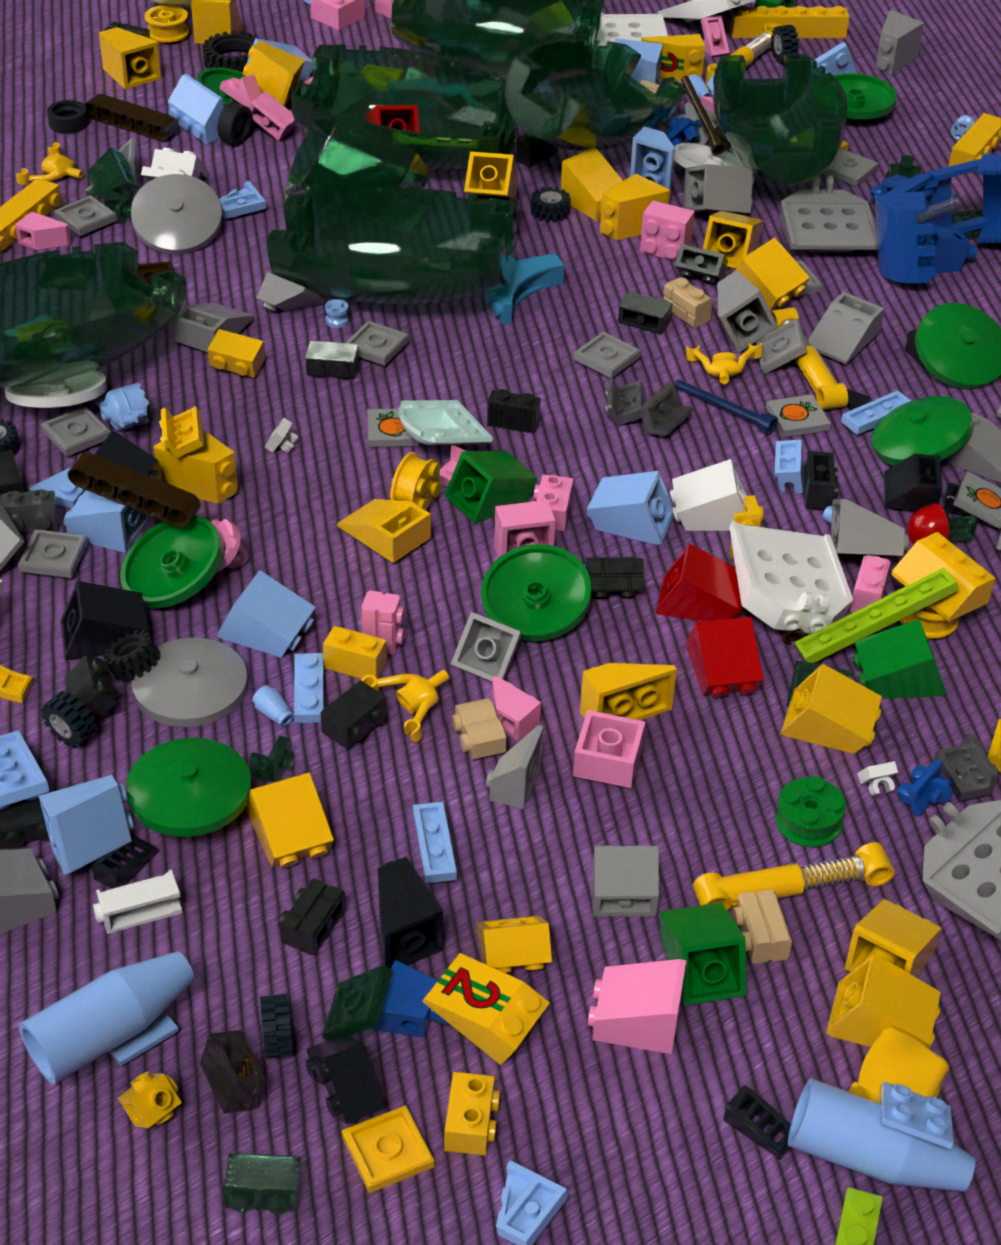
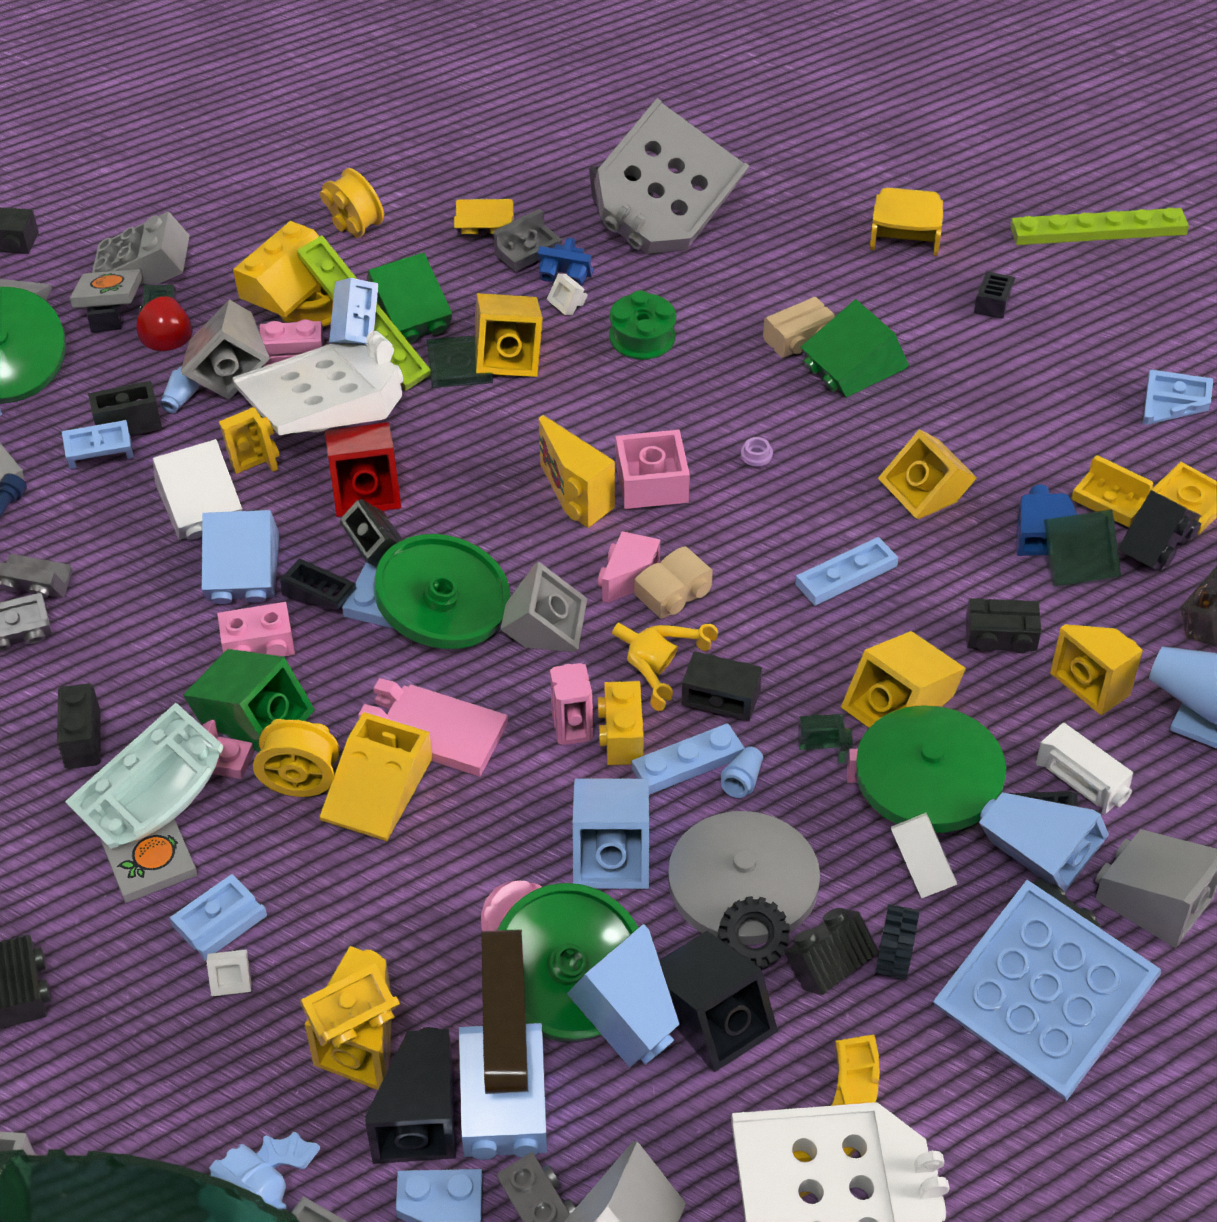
camera: 110 degrees left, 5 degrees up
light grey plate [18,529,88,578] -> none
yellow brick [207,329,266,378] -> none
black wheel [260,994,293,1058] -> none
black slope [377,857,443,976] -> none
yellow slope [422,953,550,1065] -> none
yellow brick [444,1072,500,1155] -> none
light grey slope [486,725,544,809] -> none
bright pink brick [494,500,555,558] -> none
bright pink slope [588,959,686,1054] -> none
light grey slope [591,845,659,917] -> none
red slope [686,617,764,698] -> none
yellow piece [692,842,895,911] -> none
light blue piece [788,1078,976,1192] -> none
yellow slope [826,953,941,1048] -> none
yellow slope [844,899,942,978] -> none
black slope [884,454,943,511] -> none
none -> light blue plate [170,874,267,961]
none -> black slope [280,558,356,610]
none -> light blue hinge [329,278,378,344]
none -> bright pink tile [358,678,508,777]
none -> light blue slope [567,924,679,1067]
none -> lavender plate [741,437,773,466]
none -> white tile [891,812,957,899]
none -> yellow slope [1050,624,1143,716]
none -> yellow bracket [1071,455,1153,527]

